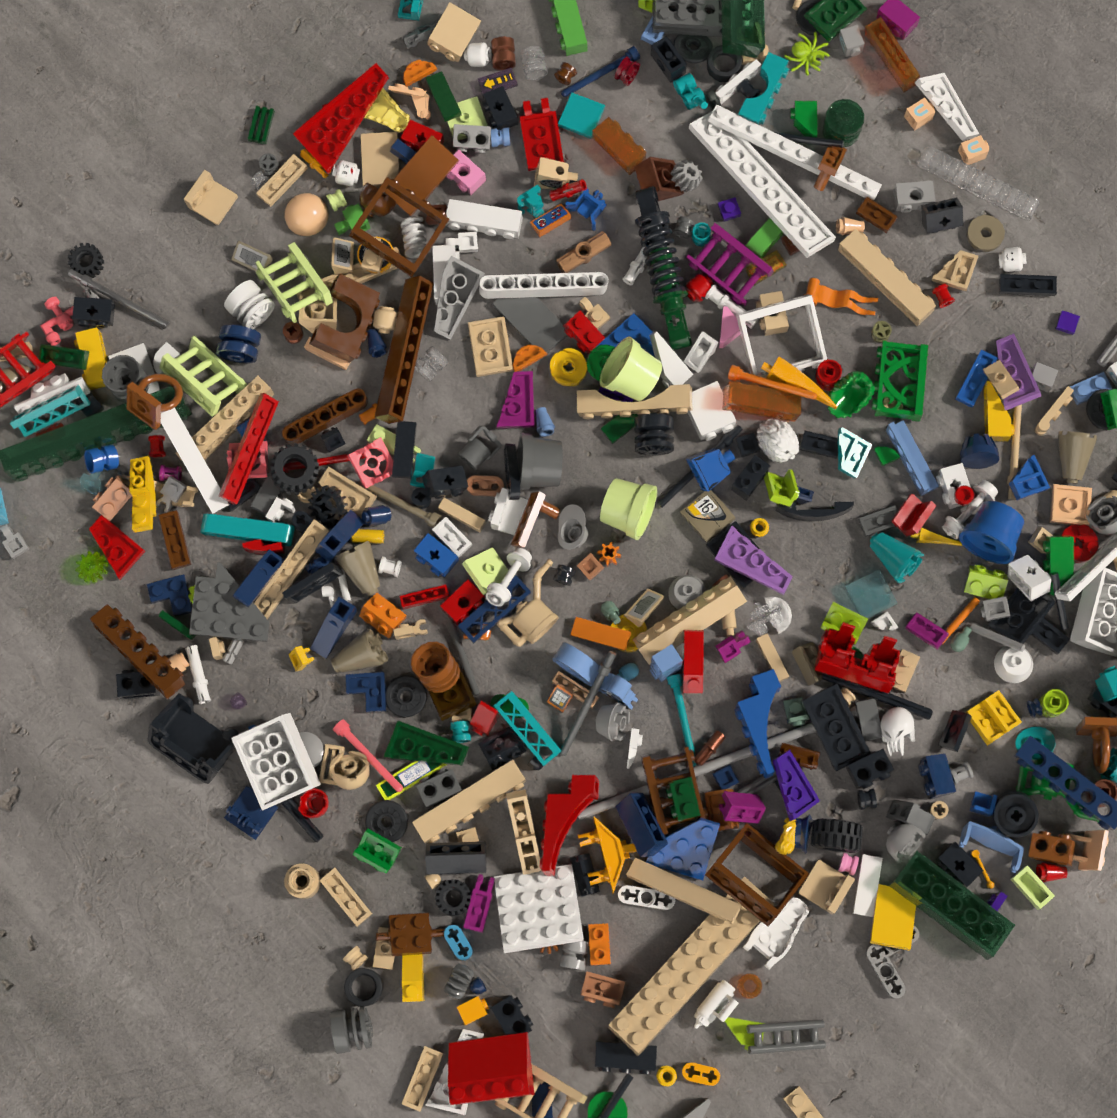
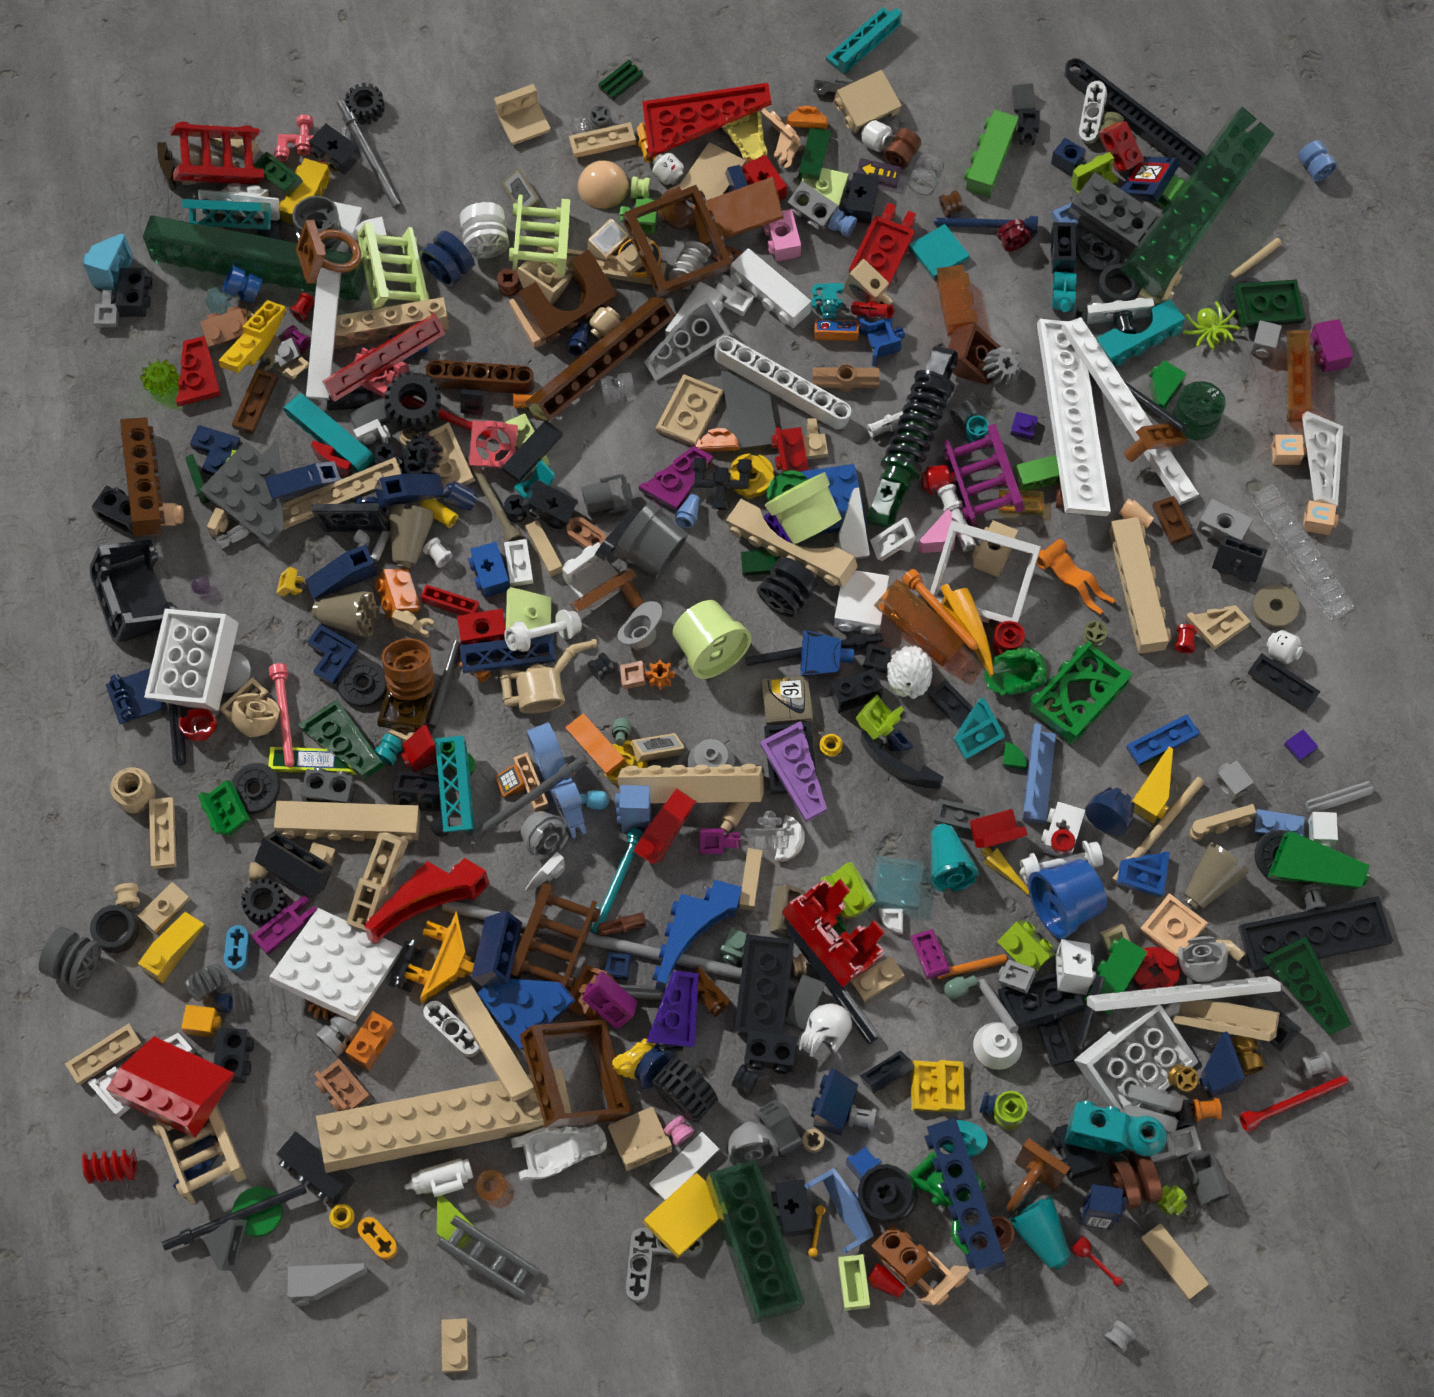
camera: 30 degrees right, 10 degrees down
white pin [185,645,211,704] -> none
reddish brown plate [376,913,444,956] -> none
dark green bracket [666,776,701,822] -> none
tan plate [983,360,1019,399] -> none
dark purple plate [987,892,1007,913] -> none
medium lavender wing [996,334,1042,411] -> none
none -> black brick [115,268,153,317]
none -> black piece [692,458,753,510]

